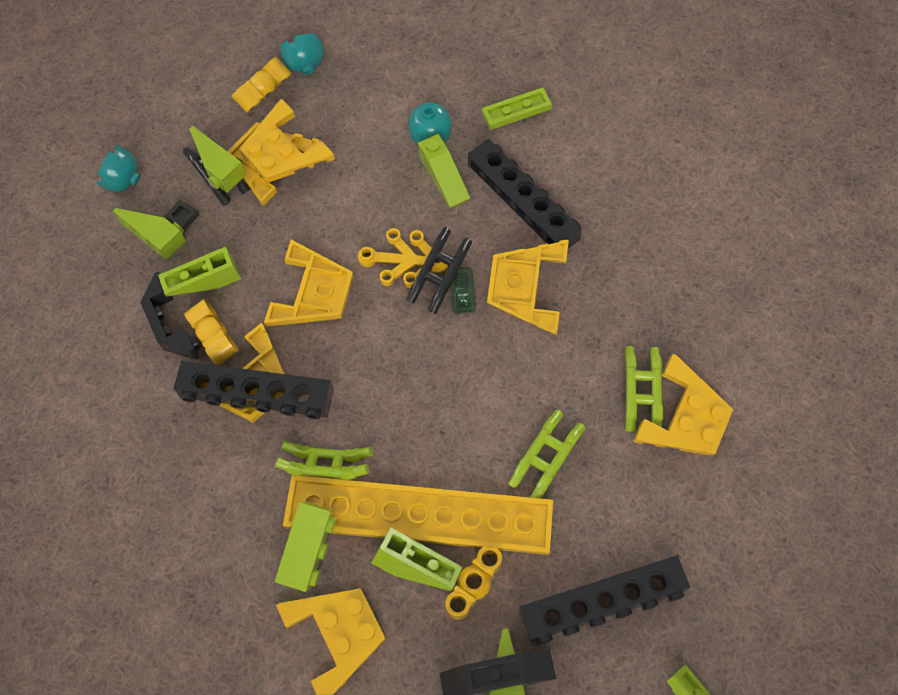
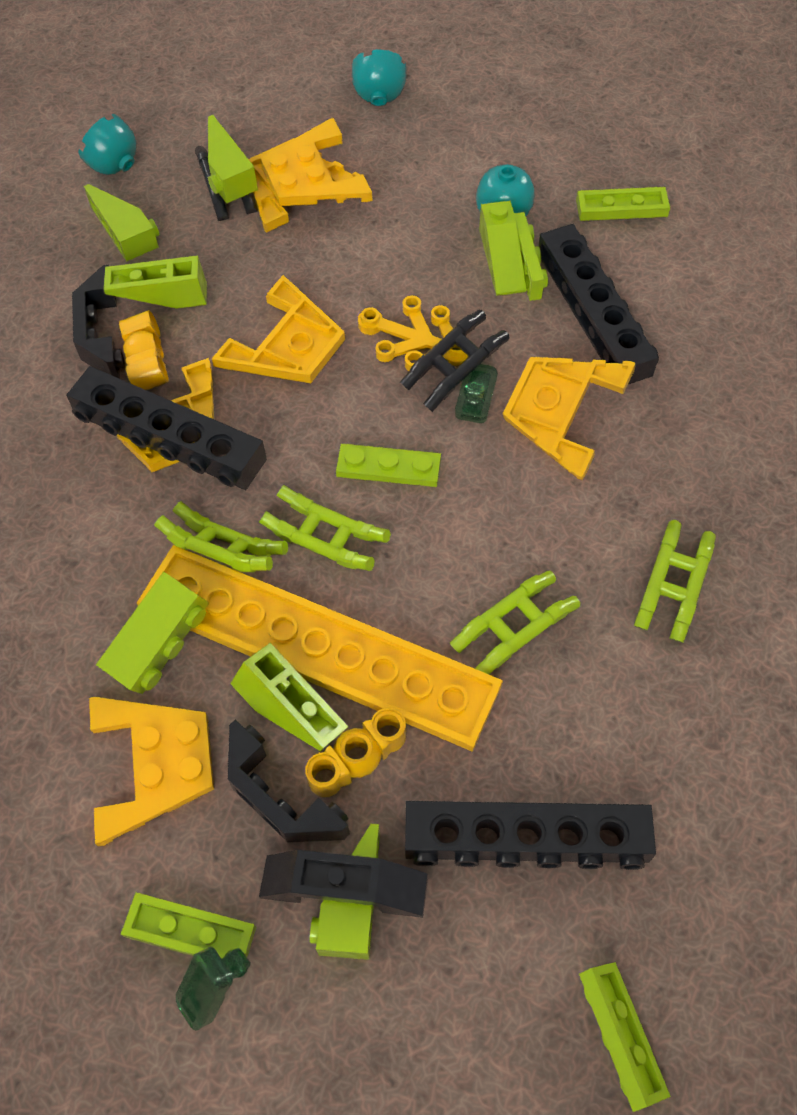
camera: 15 degrees right, 5 degrees down
pearl dark grey plate [165,199,199,231] -> none
yellow piece [231,56,292,113] -> none
yellow wing [633,354,733,455] -> none
none -> black slope [227,719,350,842]
none -> lime piece [259,484,391,571]
none -> lime plate [336,443,441,487]
none -> lime plate [514,212,548,301]

